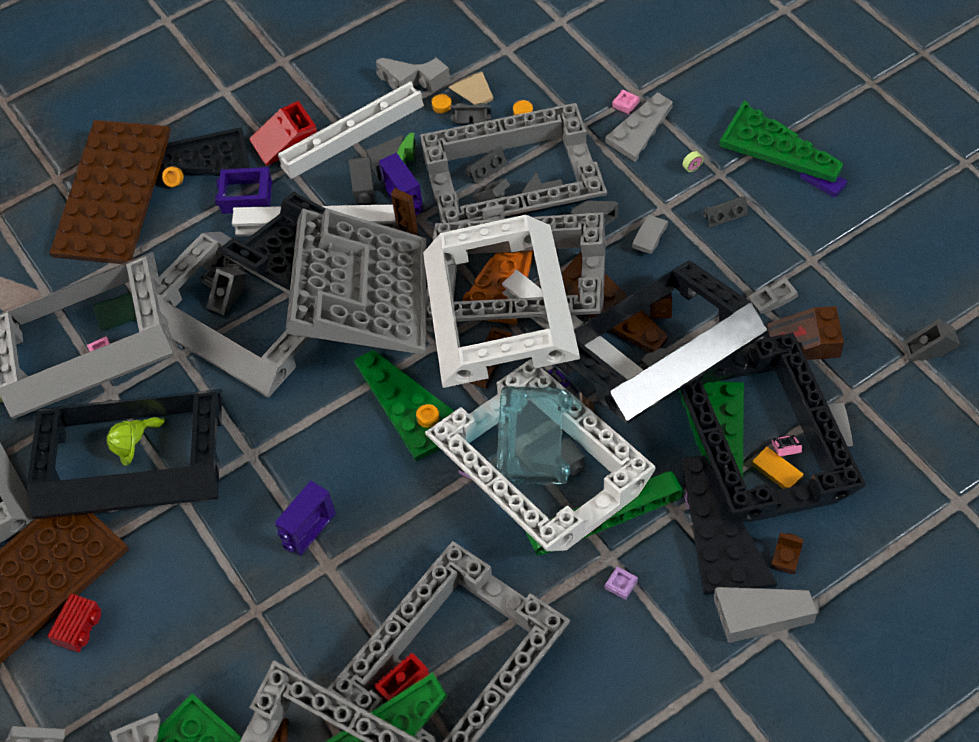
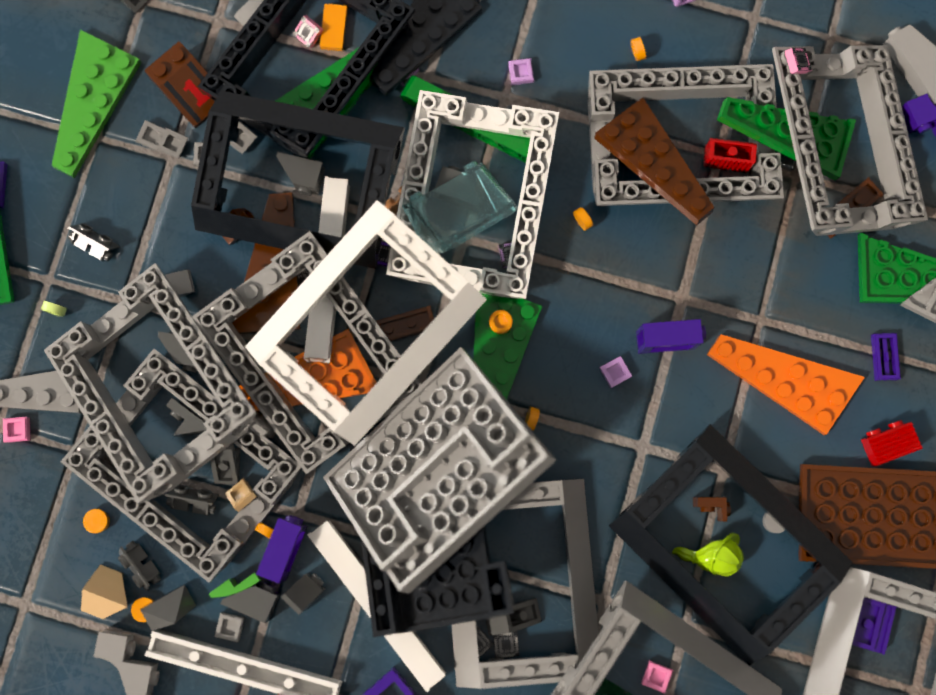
camera: 135 degrees left, 25 degrees up
reddish brown tile [391,188,419,236] -> none
none -> light grey slope [44,263,257,504]
none -> bright green wing [51,30,142,178]
none -> dark grey slope [140,584,196,631]
none -> light grey tile [214,612,245,642]
none -> tan tile [225,478,257,512]
none -> light orange tile [255,522,274,539]
none -> light orange tile [524,406,540,431]
none -> light orange tile [573,207,593,231]
none -> reddish brown wing [594,97,715,226]
none -> lavender tile [599,356,632,388]
none -> light orange tile [631,37,646,61]
none -> reddish brown bracket [693,497,731,522]
none -> orange wing [706,334,865,435]
none -> dark purple tile [871,333,901,381]

